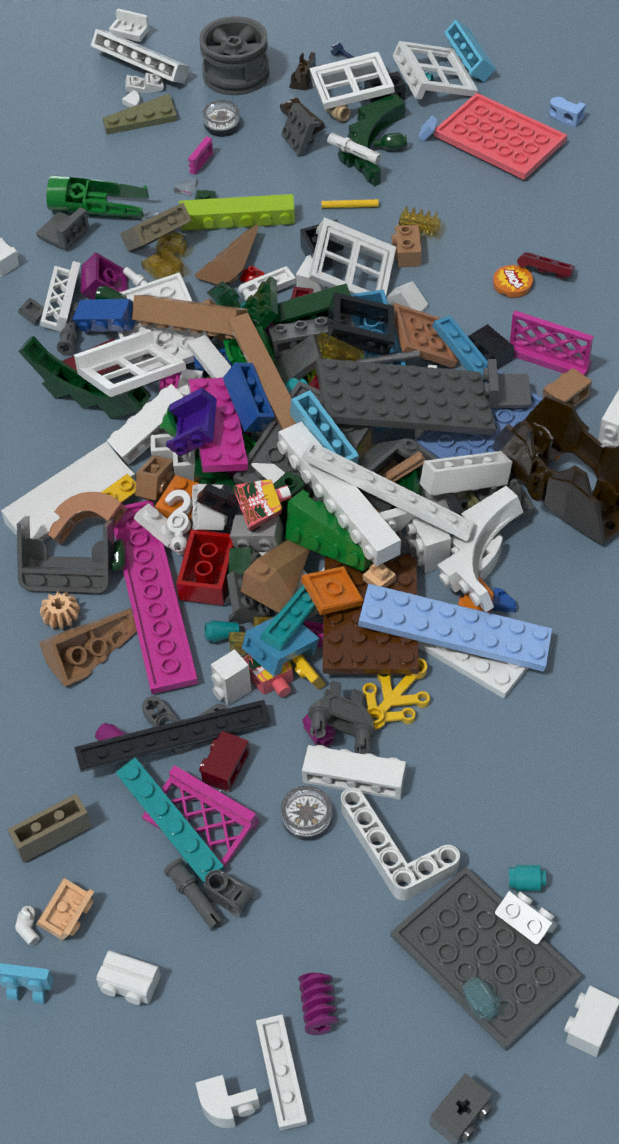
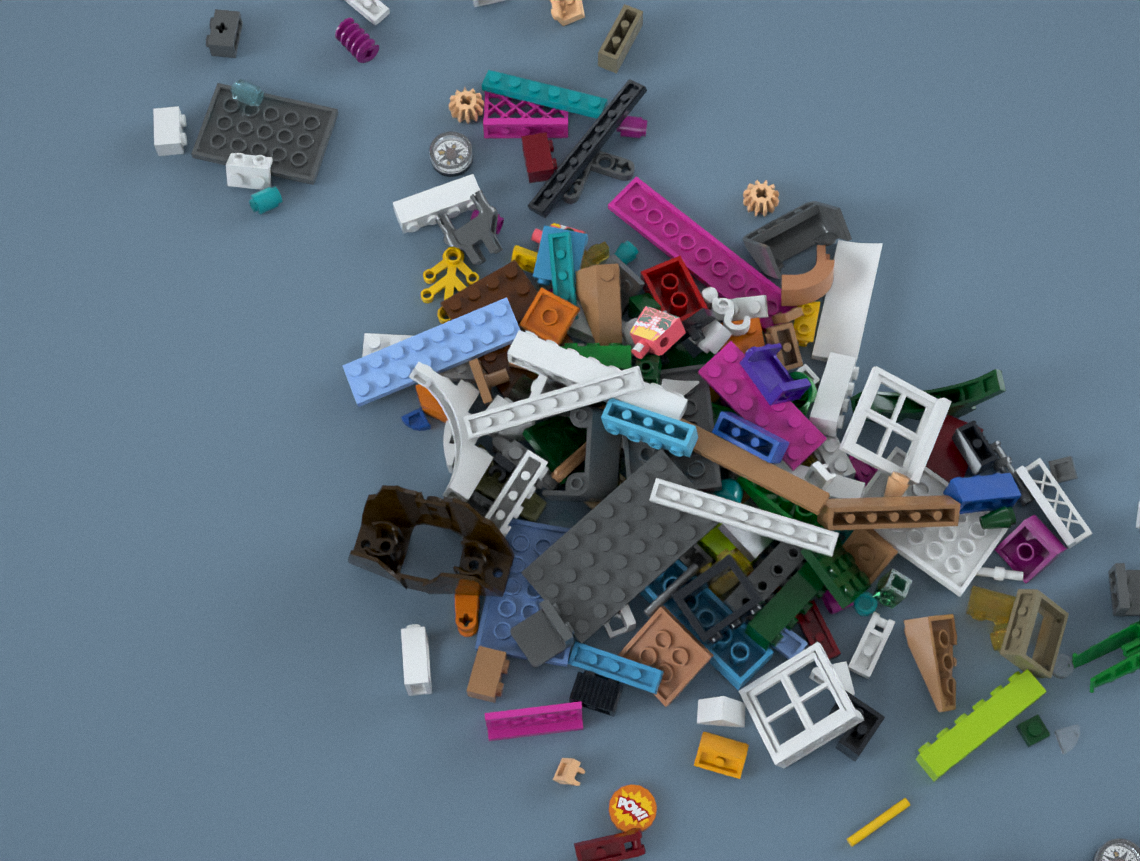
camera: 145 degrees right, 15 degrees up
medium nougat wedge [39,608,137,686] -> none
dark green arm [110,539,126,572] -> none
dark grey pin [164,858,224,931] -> none
dark pink tile [188,136,213,175] -> none
dark grey piece [205,870,255,917] -> none
white brick [211,649,251,706] -> none
red plant [240,266,265,283] -> none
white beam [341,788,460,901] -> none
medium nougat brick [391,225,421,267] -> none
clear yellow piece [398,206,441,237] -> none
none -> light nougat gear [449,87,484,124]
none -> medium nougat tile [469,358,510,408]
none -> light nougat tile [553,758,585,786]
none -> white tile [649,478,839,557]
none -> light orange panel [694,732,749,779]
none -> medium nougat tile [772,307,804,324]
none -> white tile [804,461,836,491]
none -> light nougat cone [884,471,910,497]
none -> black brick [951,421,998,475]

